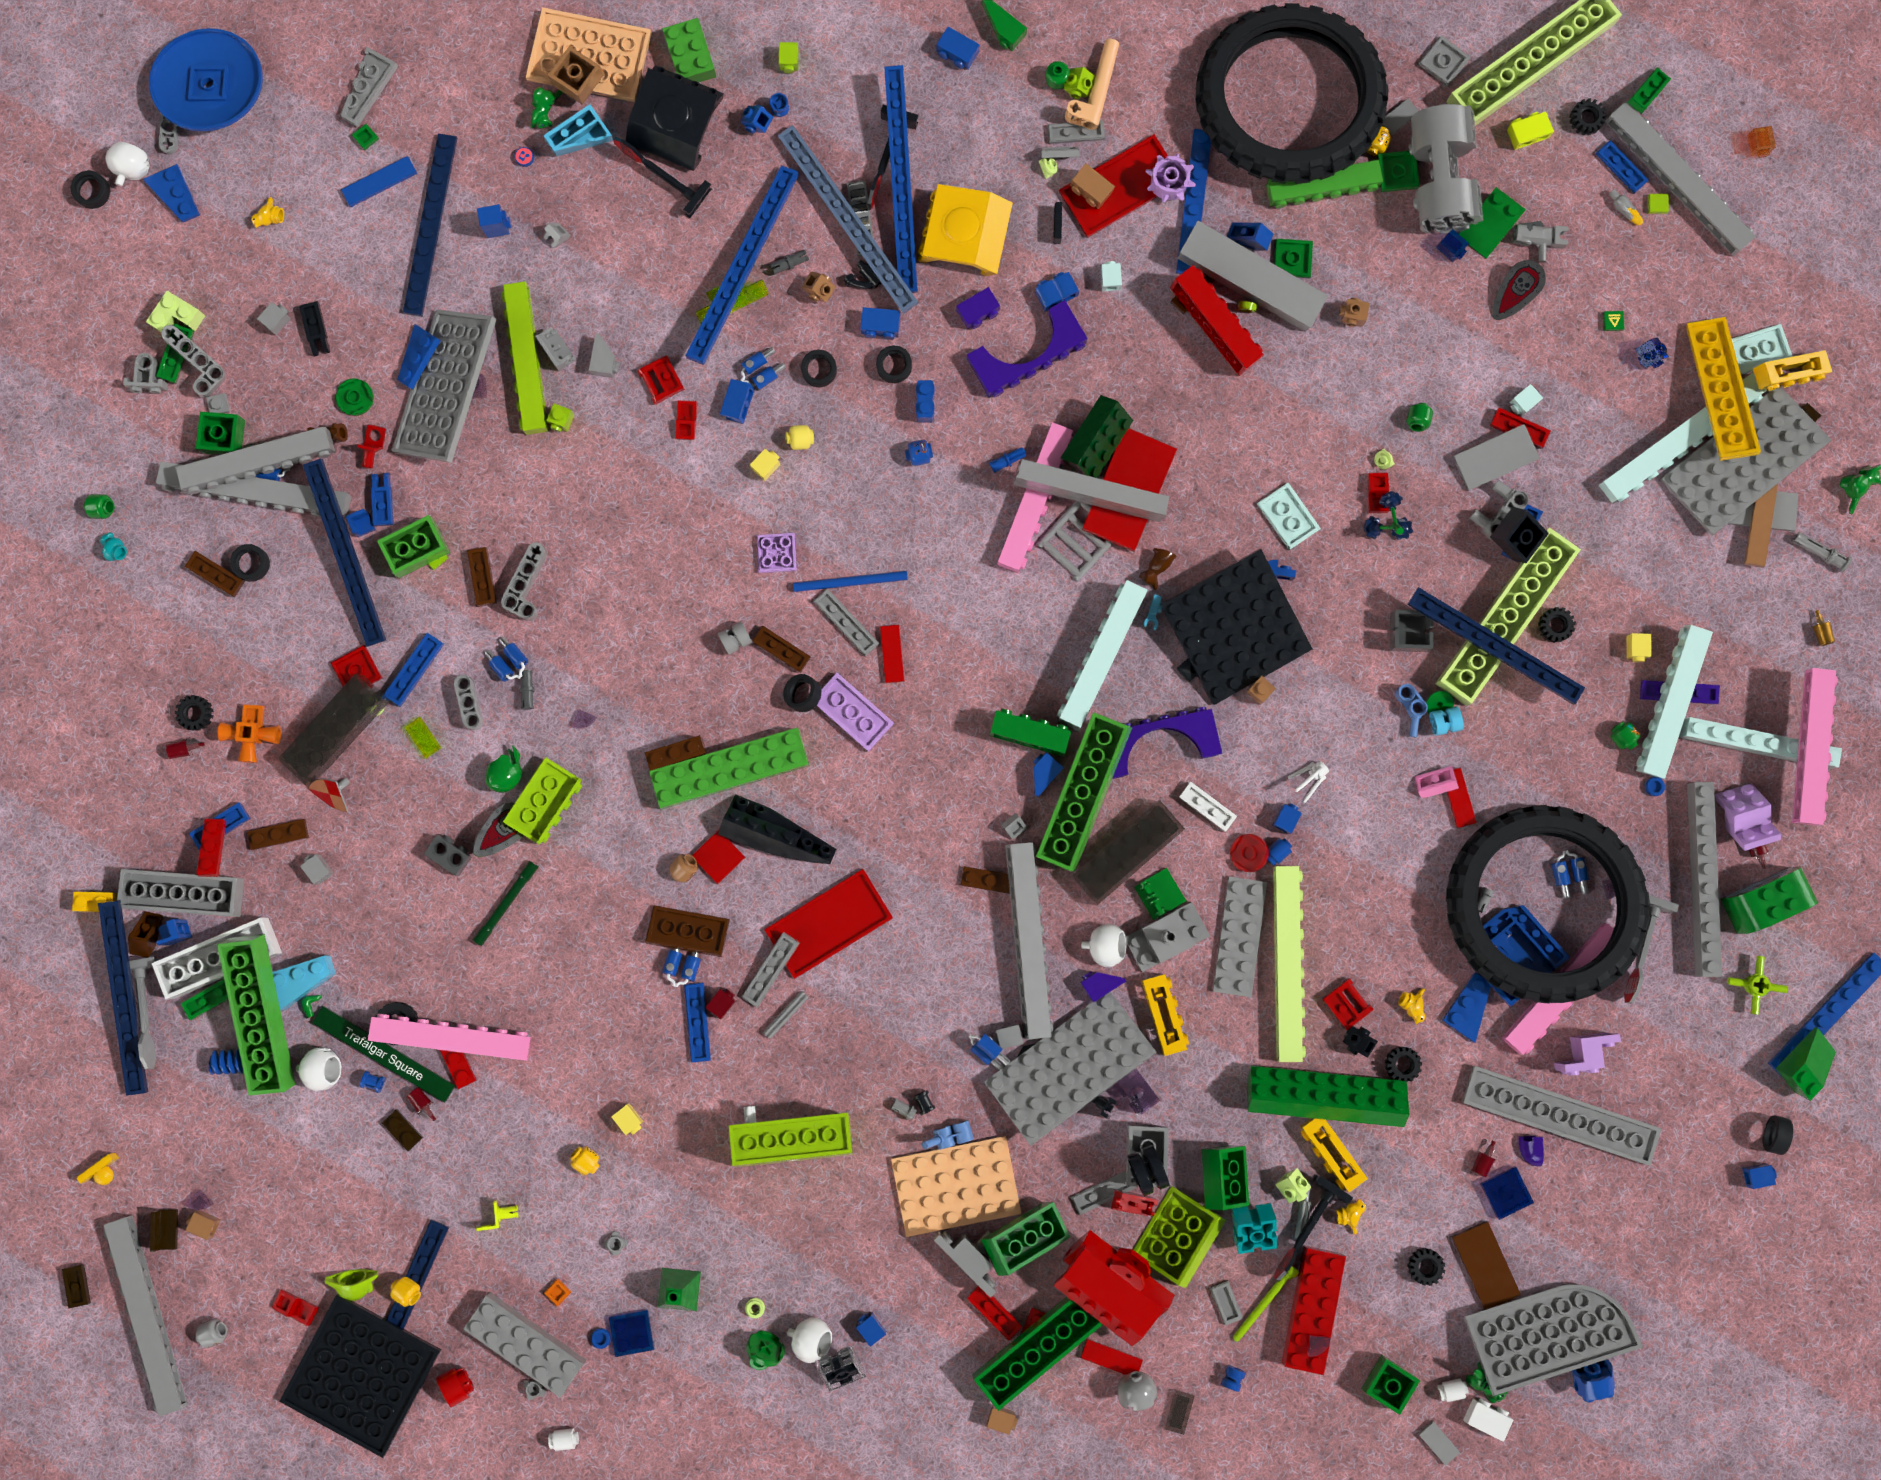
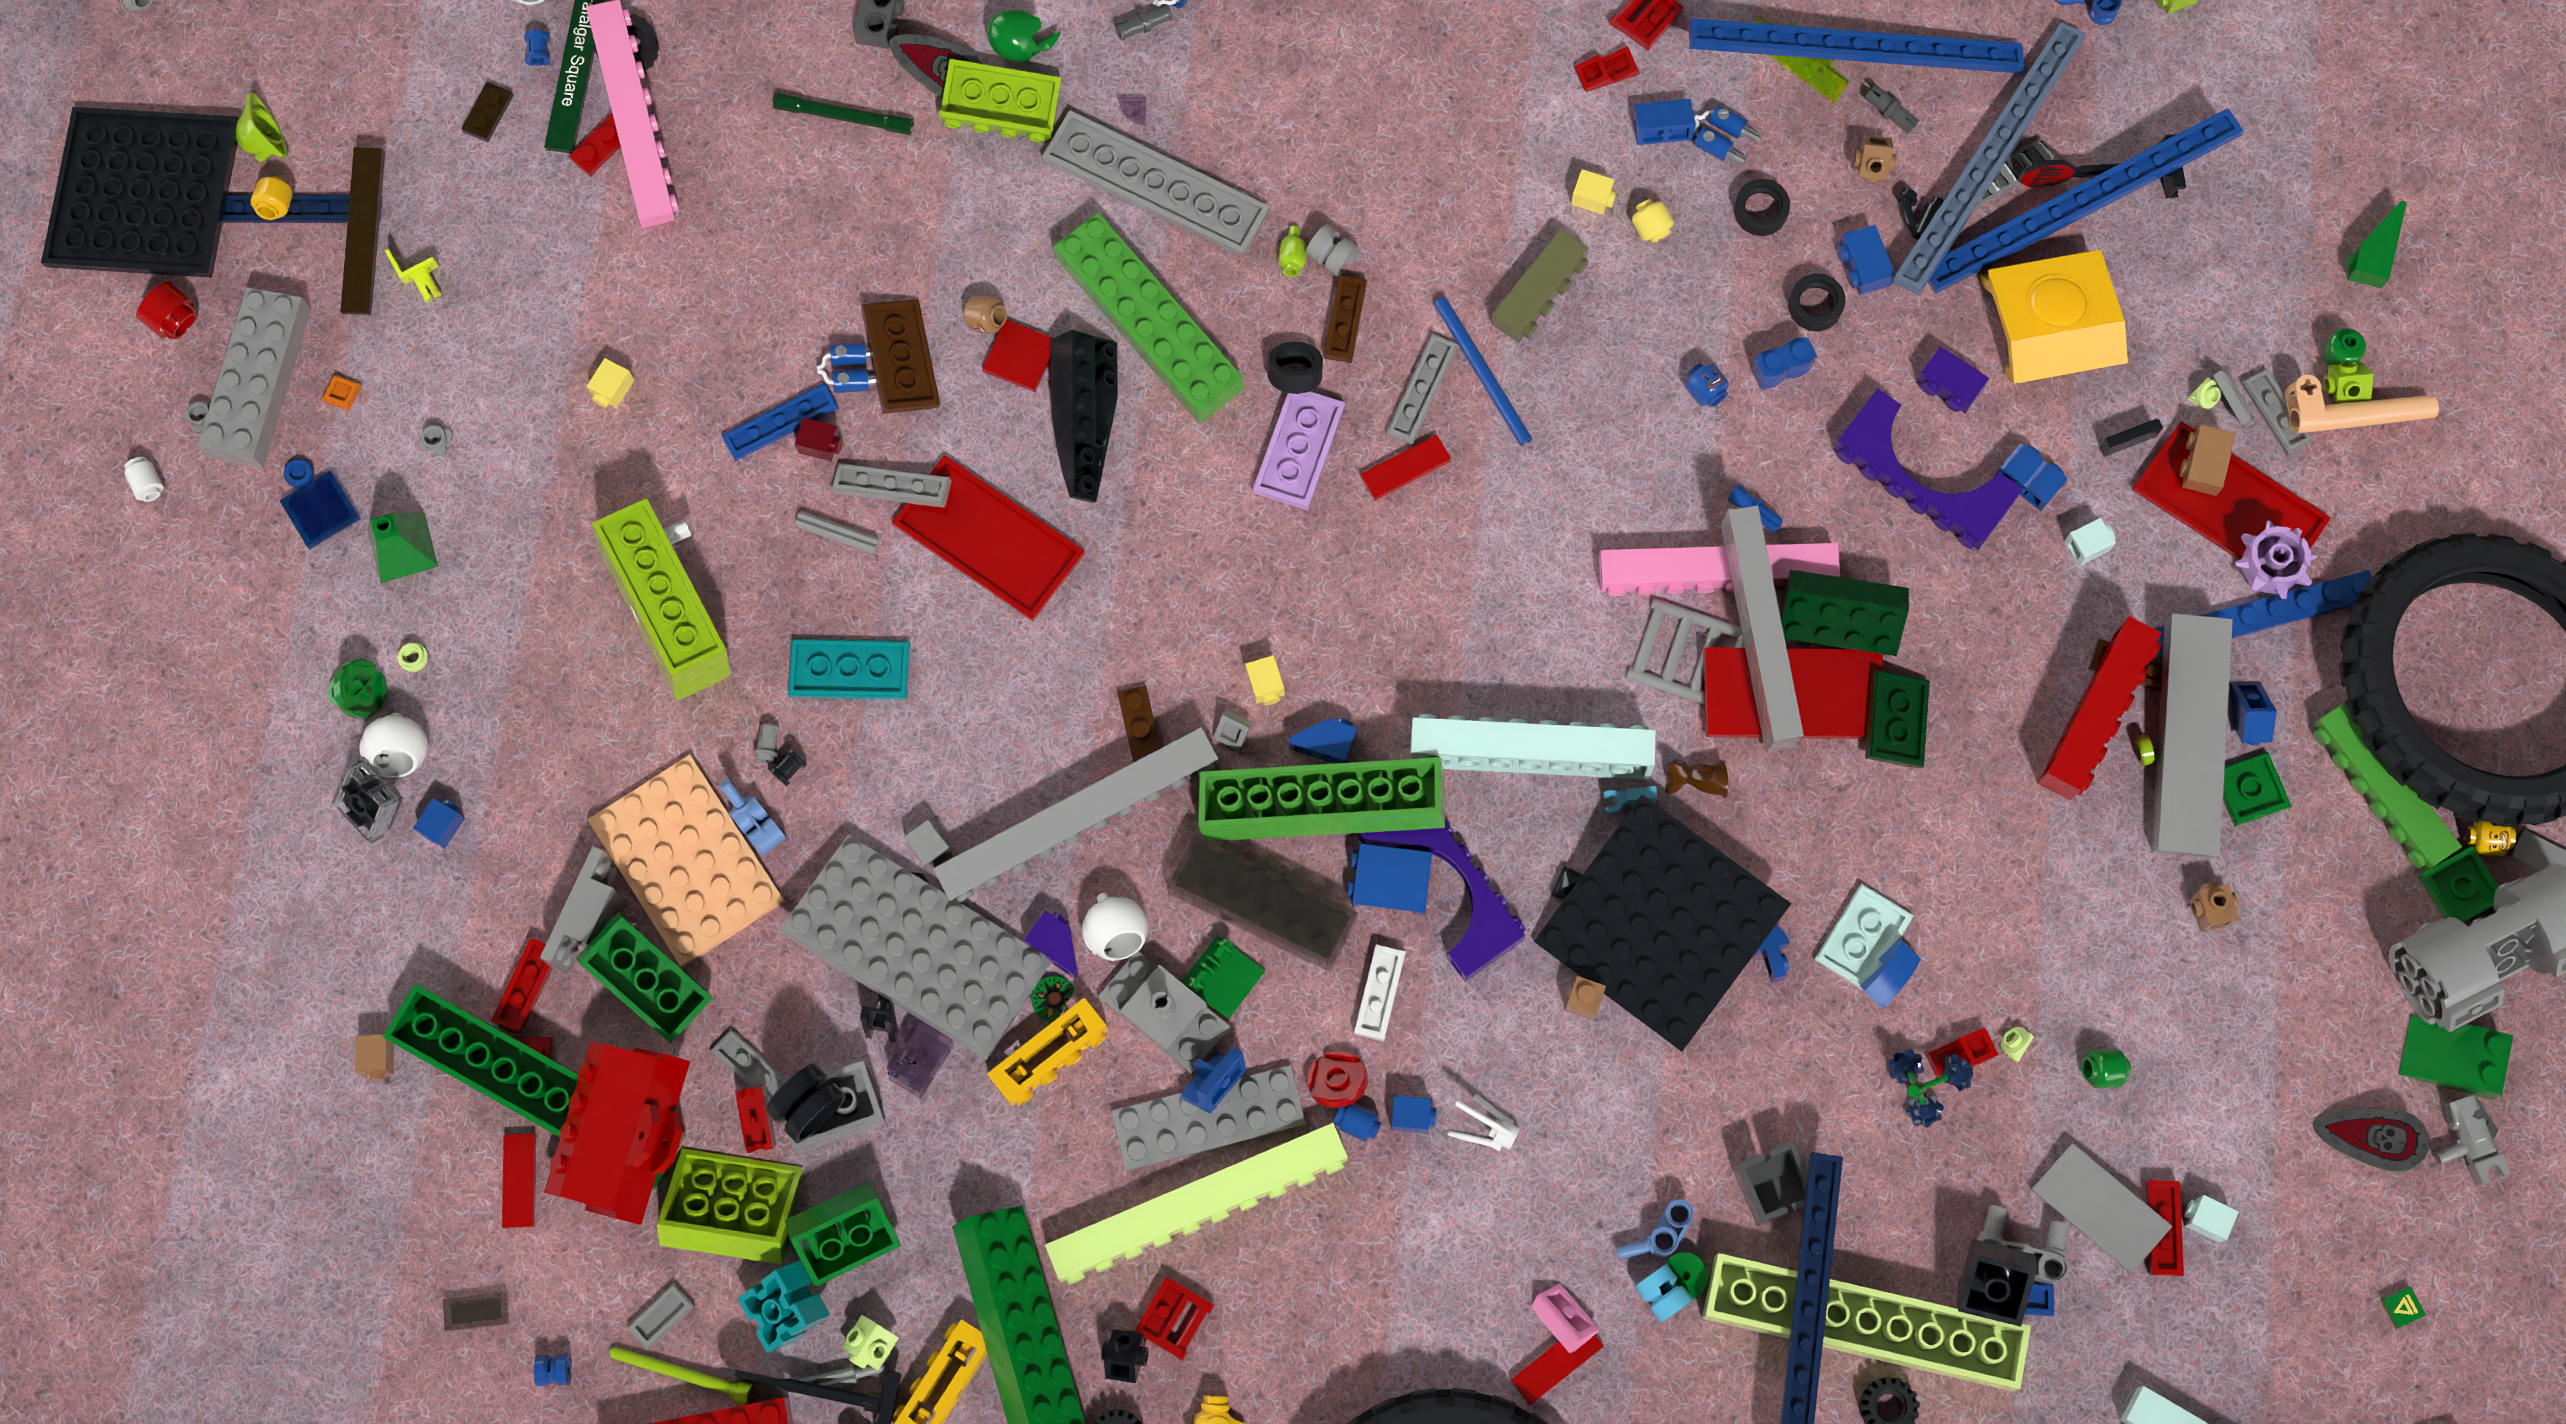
camera: 70 degrees right, 10 degrees down
red slope [272,1289,319,1326] -> none
dark red piece [406,1087,436,1121] -> none
yellow head [570,1146,599,1176] -> none
reddish brown brick [644,735,707,771] -> none
lavender tile [757,533,797,573] -> none
blue brick [936,27,980,70] -> none
blue piece [969,1034,1010,1070] -> none
green brick [989,708,1071,757] -> none
light grey cylinder [1118,1371,1158,1411] -> none
clear blue brick [1436,229,1469,262] -> none
clear blue brick [1635,337,1669,369] -> none
none -> dark brown tile [340,147,385,315]
none -> teal tile [788,639,911,700]
none -> piece [1031,976,1075,1022]
none -> light grey plate [1042,110,1270,257]
none -> blue panel [1181,1047,1246,1114]
none -> light yellow brick [1245,655,1285,705]
none -> lime plant [1278,226,1307,277]
none -> blue panel [1347,844,1433,915]
none -> olive brick [1491,229,1589,343]
none -> blue slope [1860,938,1921,1009]
none -> dark green tile [1865,670,1930,768]

